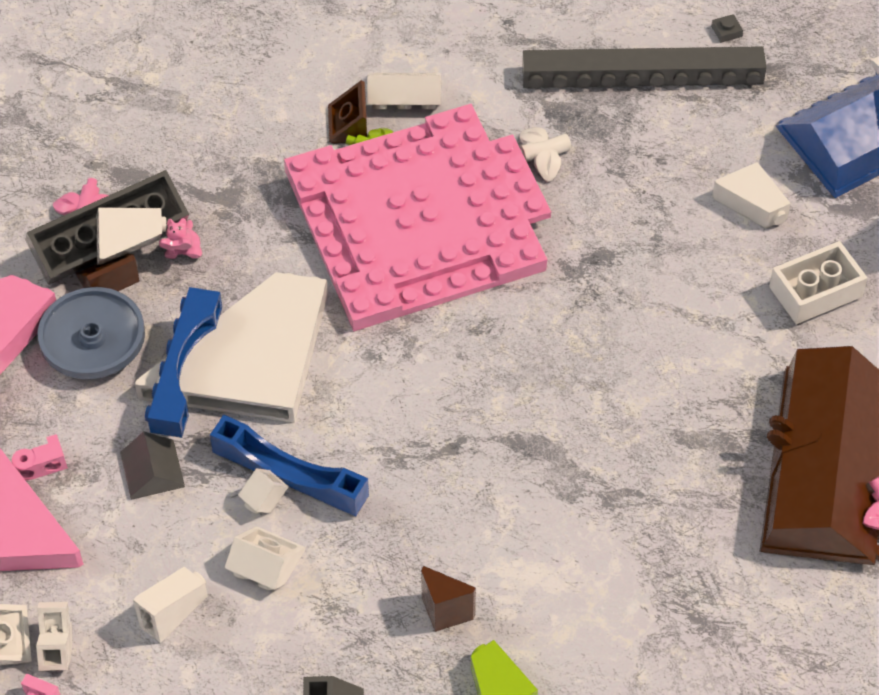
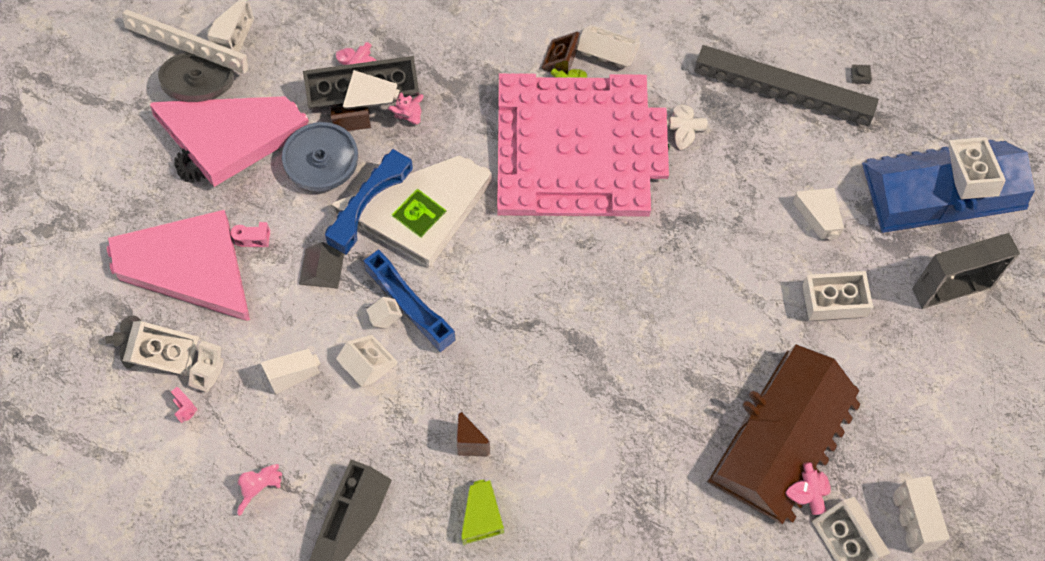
camera: 20 degrees right, 10 degrees up
none -> clear neon green piece [392,189,447,238]

